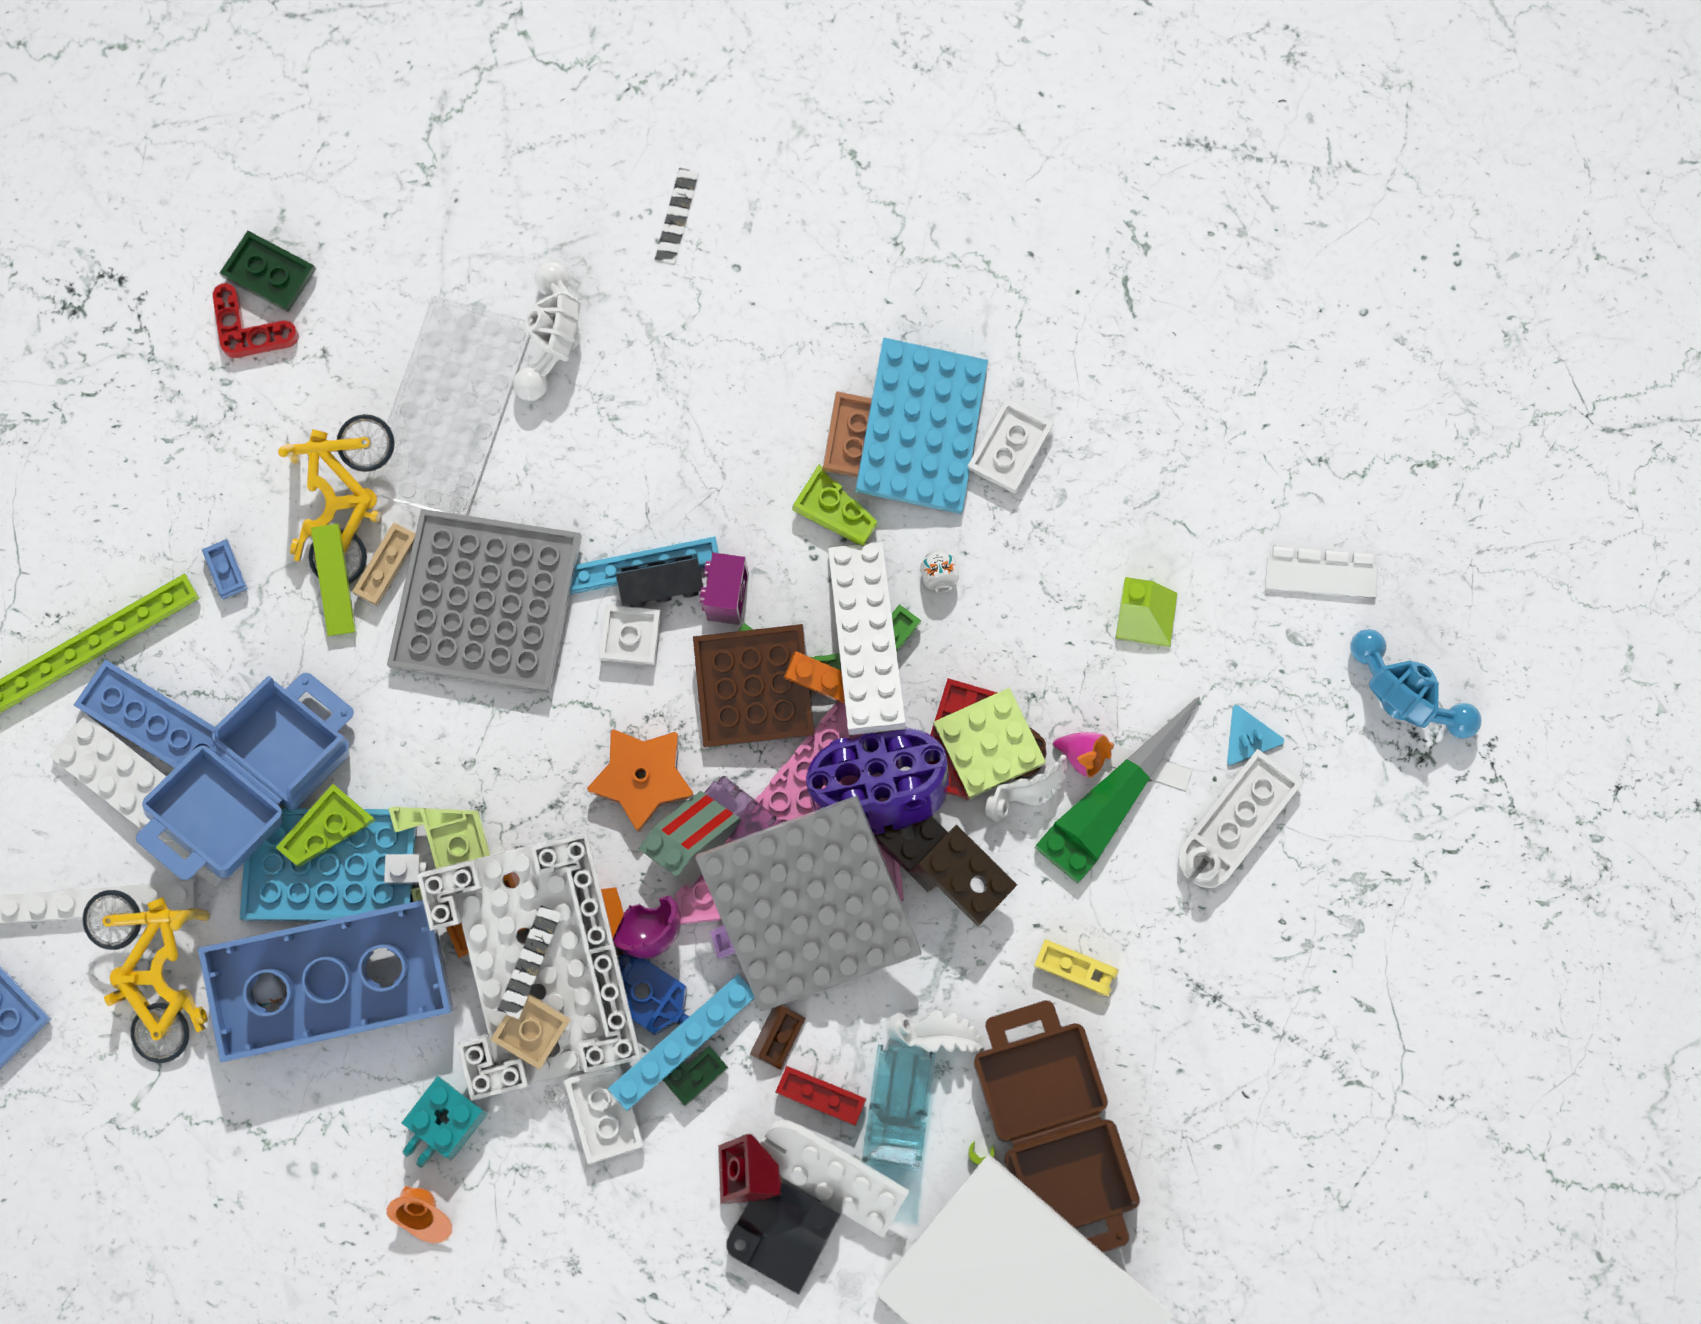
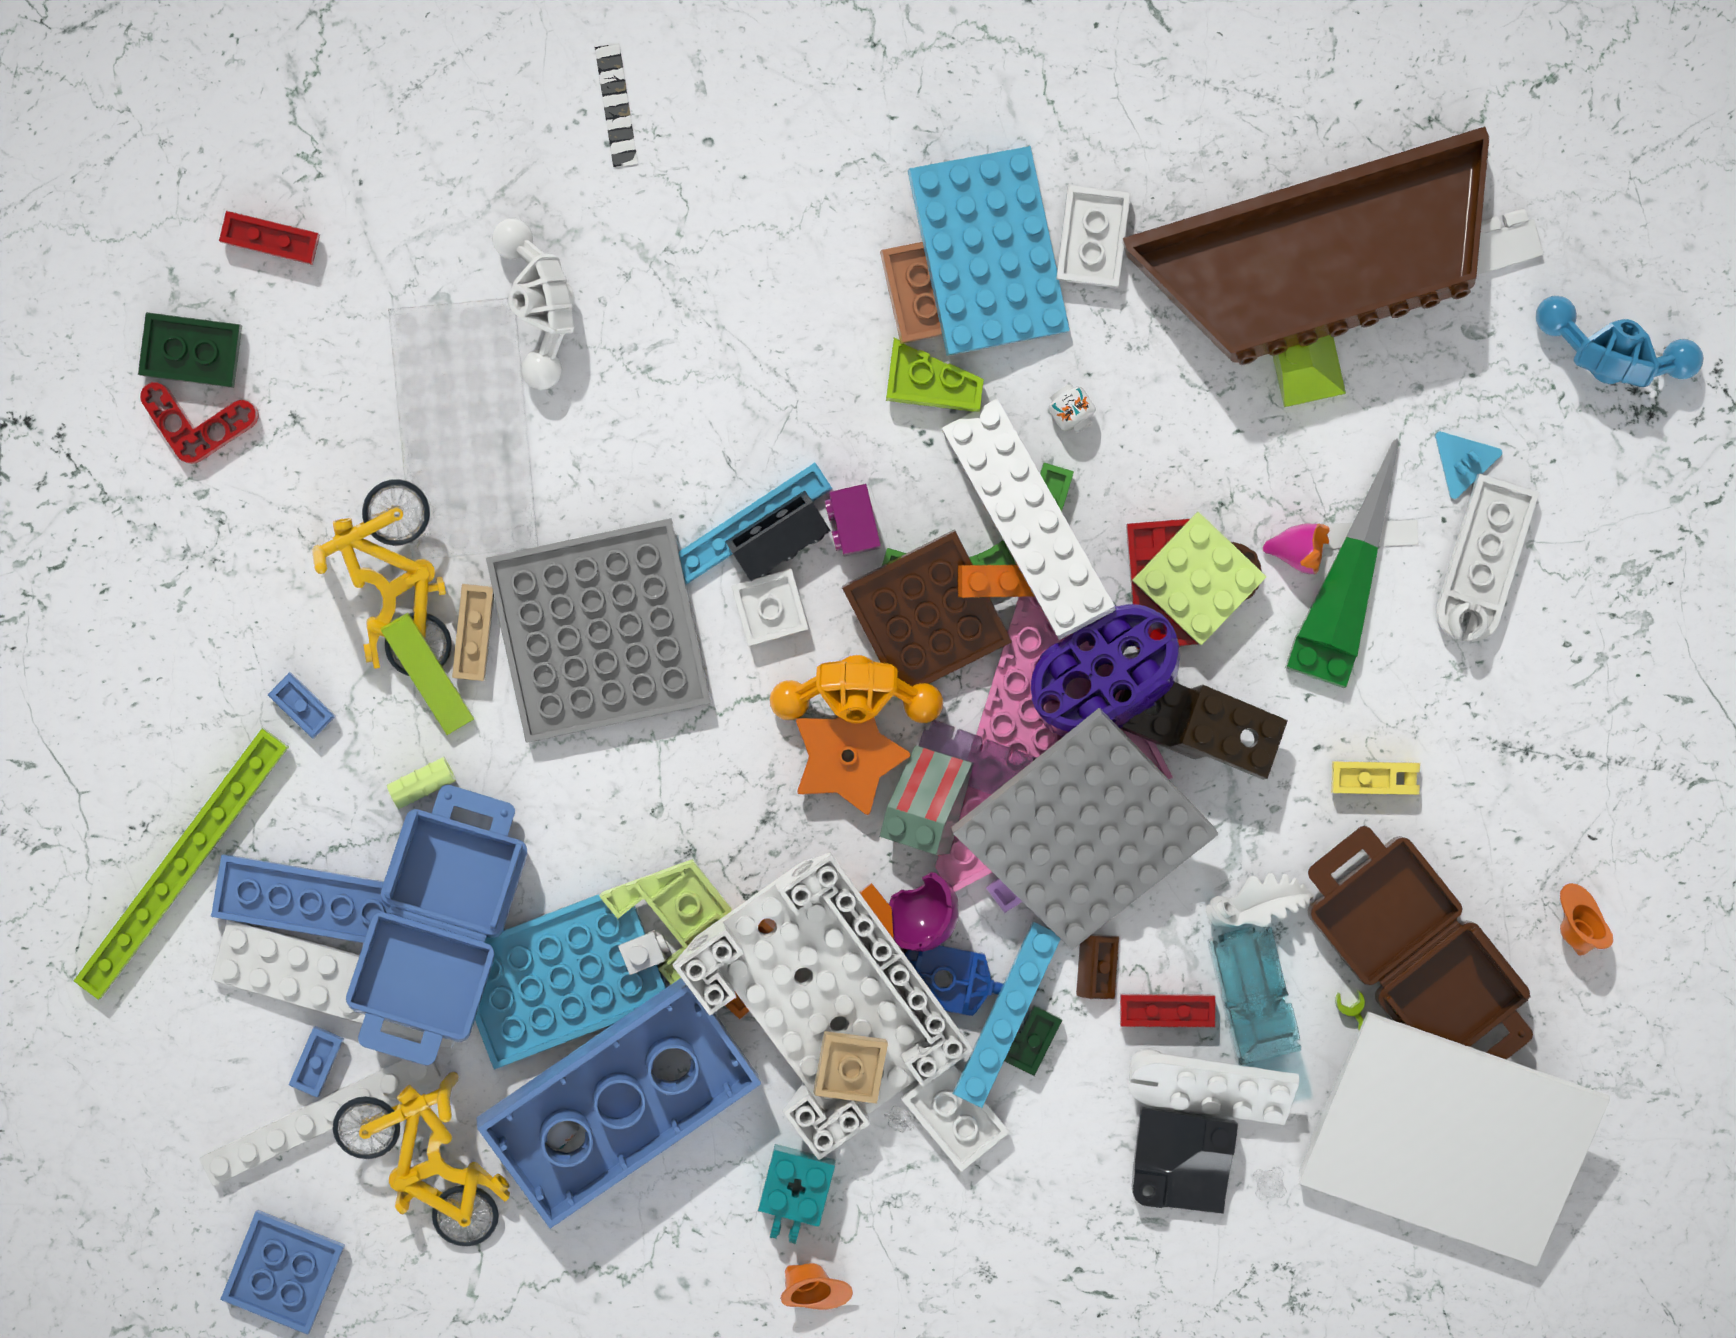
camera: 30 degrees left, 15 degrees up
lime wing [276,784,376,867] -> none
sticker [497,905,562,1019] -> none
dark red slope [718,1134,782,1204] -> none
white plant [985,755,1067,822] -> none
none -> red plate [219,211,320,265]
none -> medium blue plate [289,1026,344,1097]
none -> yellowish green axle [387,757,456,809]
none -> light orange piece [769,655,943,723]
none -> reddish brown windscreen [1123,126,1489,365]
none -> orange piece [1560,883,1613,956]

